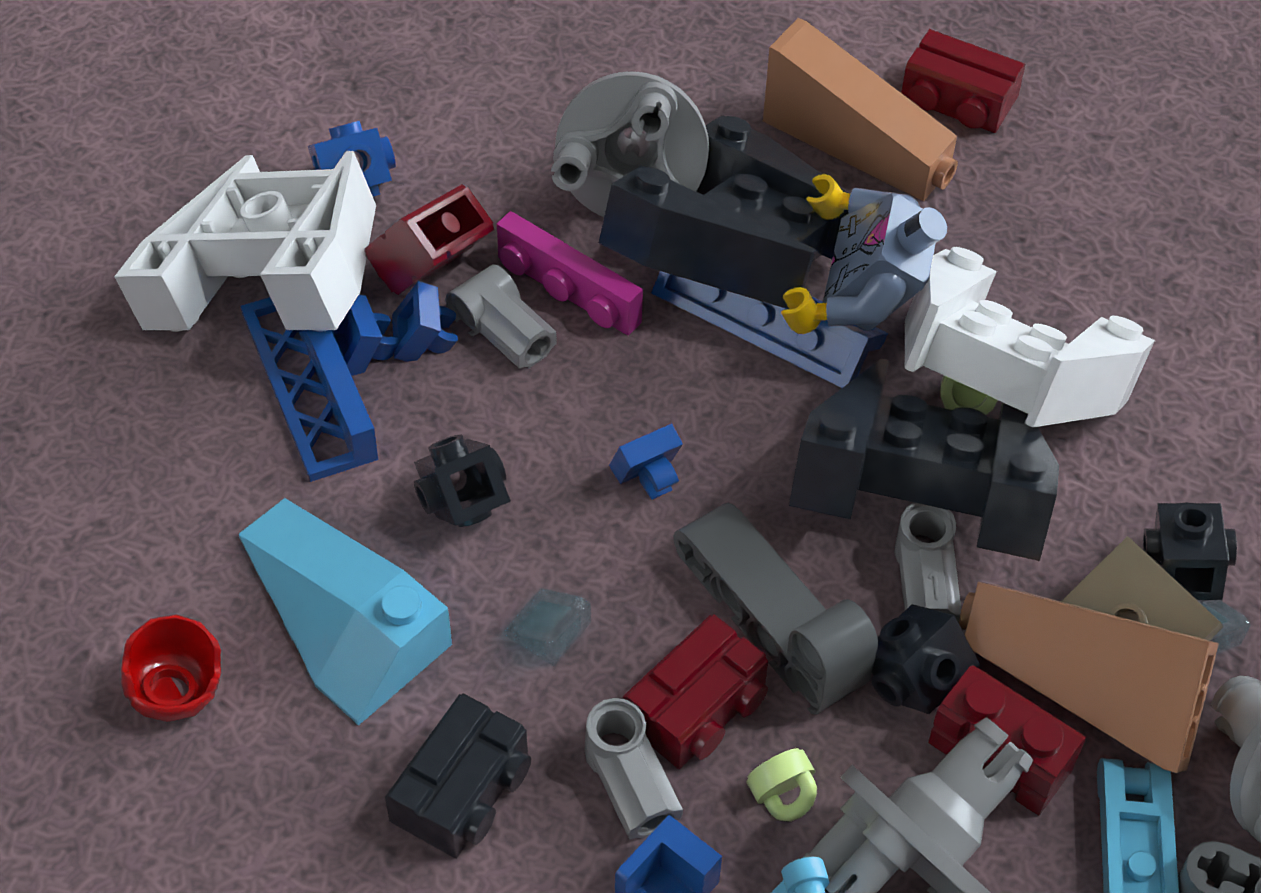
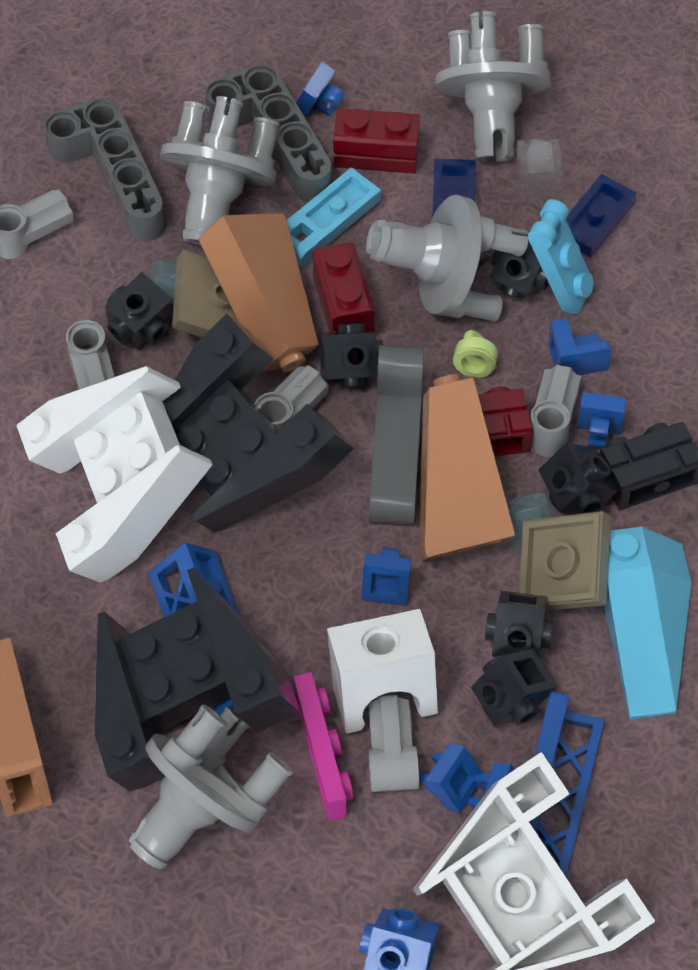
camera: 140 degrees left, 5 degrees up
dark red brick [364,184,495,295] -> none
sand blue torso [781,174,947,334] -> none
none -> light grey piece [66,320,115,390]
none -> white piece [327,609,438,734]
none -> nougat slope [419,374,515,562]
none -> black brick [471,649,557,726]
none -> dark tan plate [519,511,611,611]
none -> black brick [538,442,618,515]
none -> blue tile [577,392,626,449]

